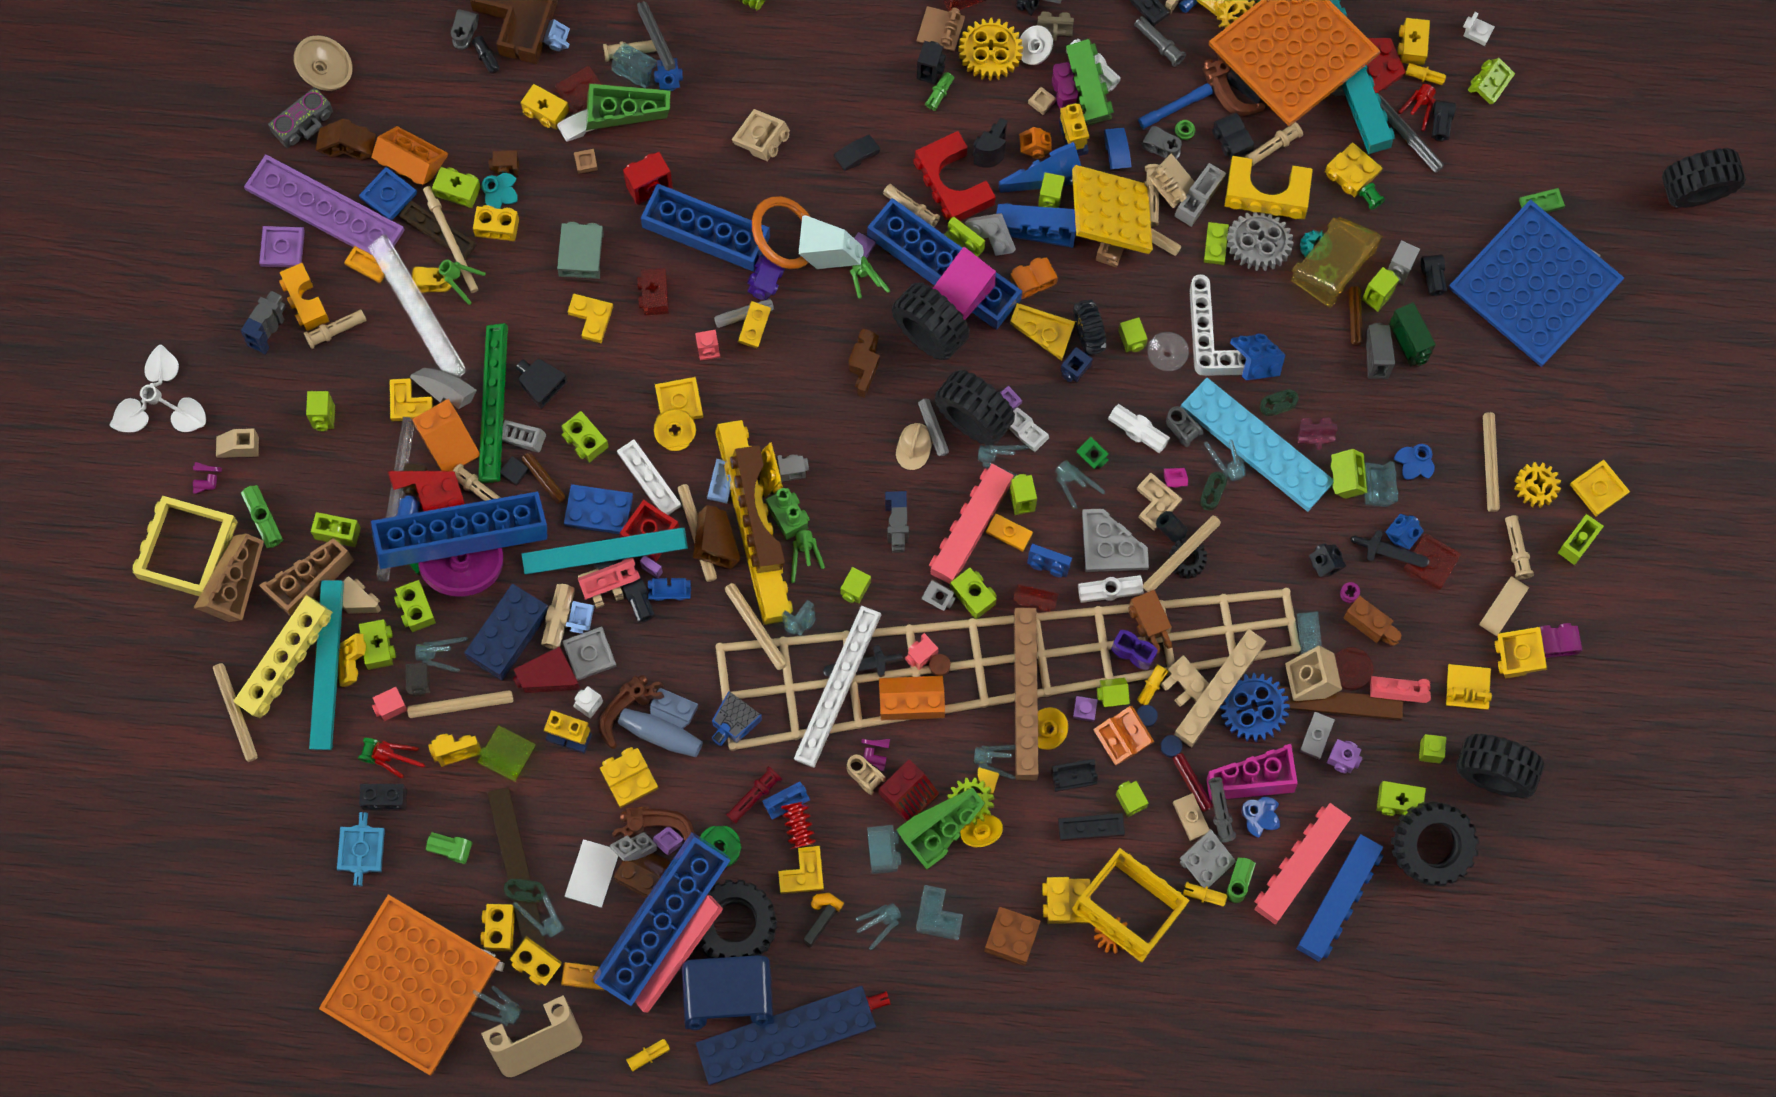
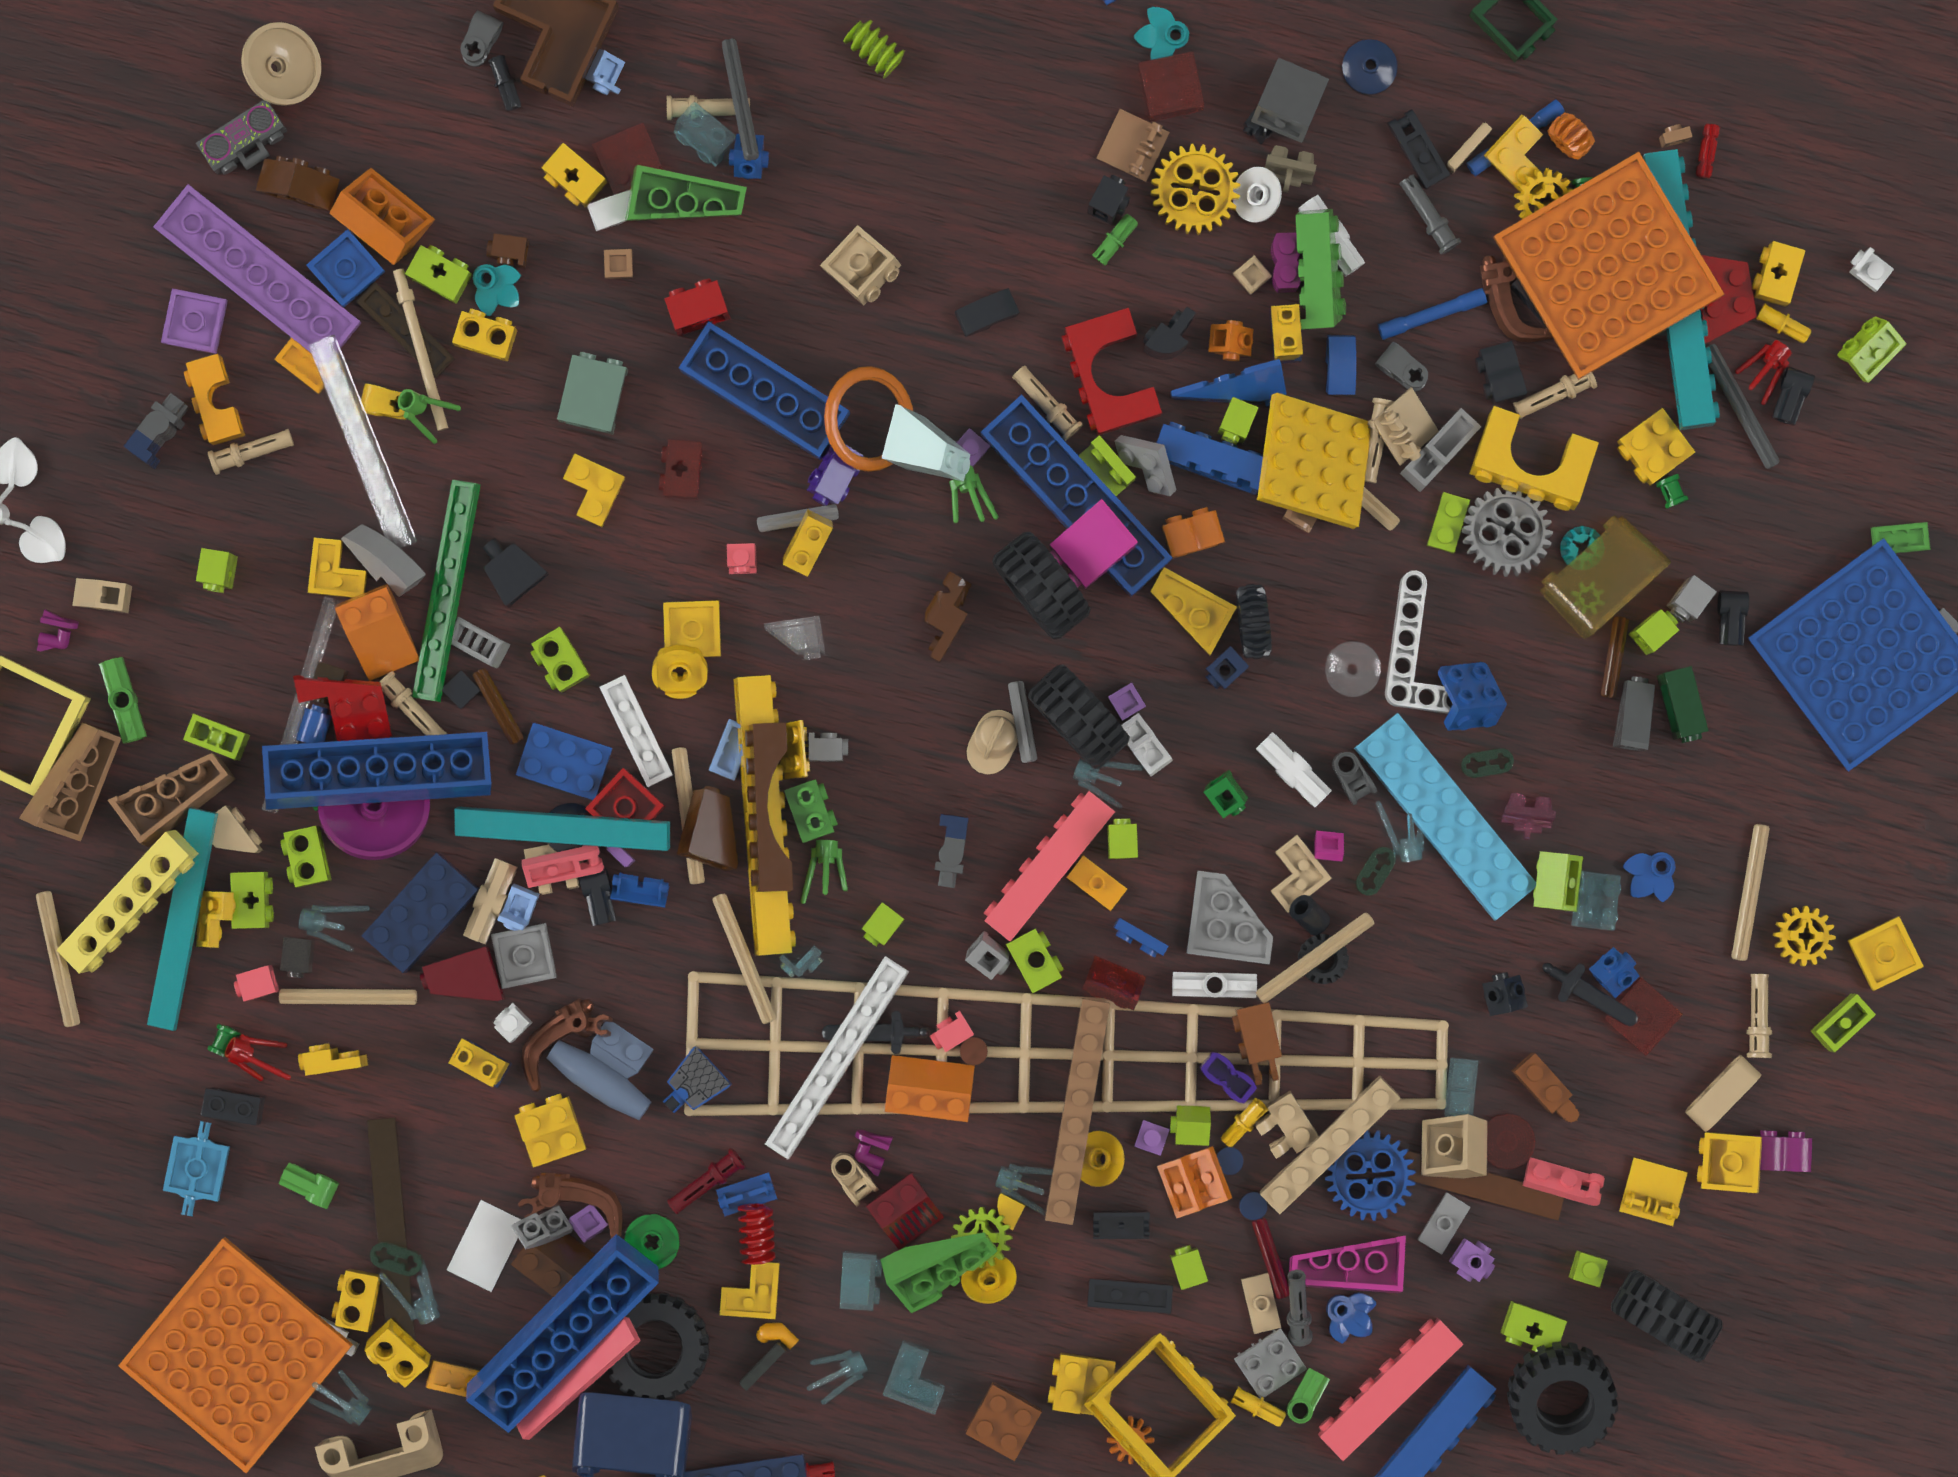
camera: 10 degrees right, 15 degrees up
clear neon green hinge [478,725,536,782] -> none
clear light blue plant [1055,461,1105,509] -> none
lime brick [1118,317,1147,352] -> none
bright green plate [1175,120,1195,140] -> none
magenta bush [1340,582,1360,603] -> none
none -> clear slope [764,616,826,660]

